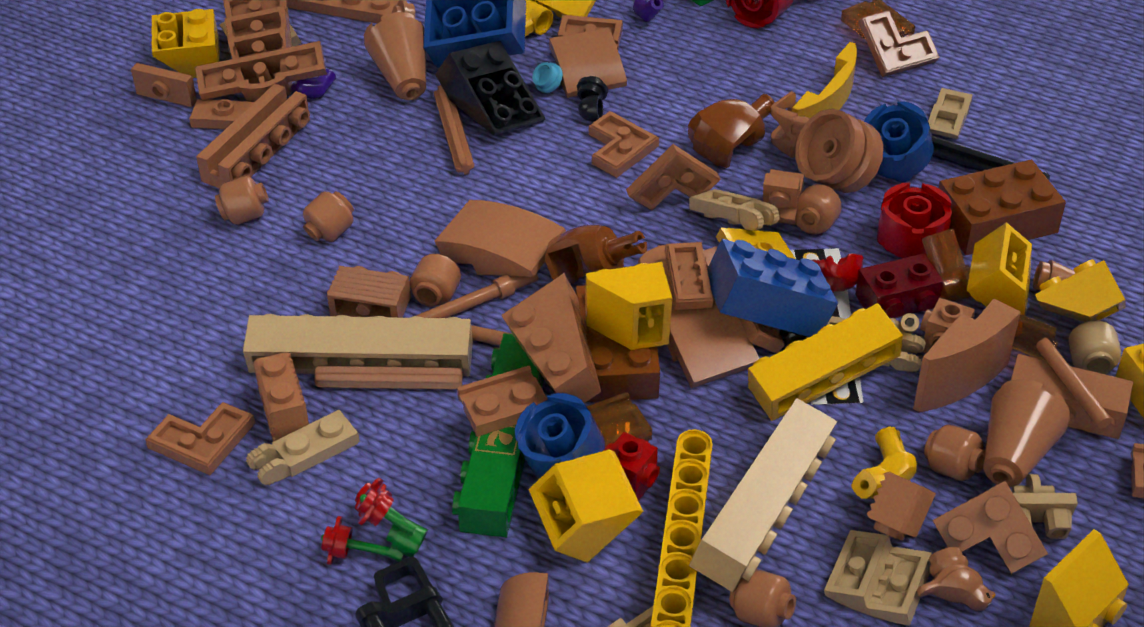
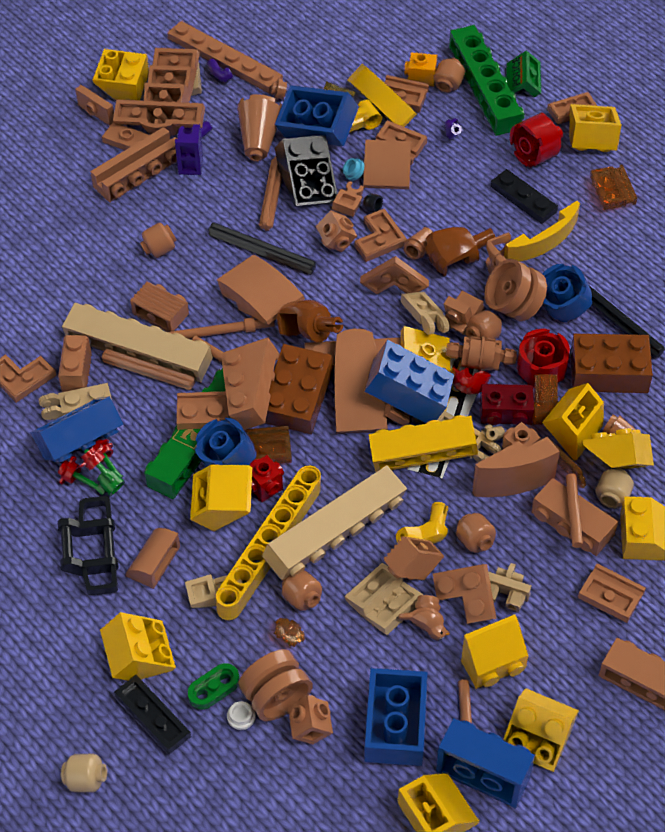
camera: 20 degrees right, 10 degrees up
nougat head [215,175,269,225] -> none
nougat head [410,254,461,307] -> none
black plate [577,76,608,101] -> none
yellow slope [585,262,672,350] -> none
nougat plate [665,242,713,310] -> none
nougat tile [859,11,940,77] -> none
tan slope [928,88,973,139] -> none
nougat cone [983,379,1070,487] -> none
none -> blue brick [30,396,123,462]
none -> dark purple hinge [175,124,203,175]
none -> dark purple arm [207,59,233,83]
none -> black axle [208,222,316,274]
none -> nougat brick [316,210,357,252]
none -> nougat plate [332,181,364,217]
none -> nougat cone [404,227,433,260]
none -> nougat piece [446,336,517,371]
none -> black plate [490,169,558,224]

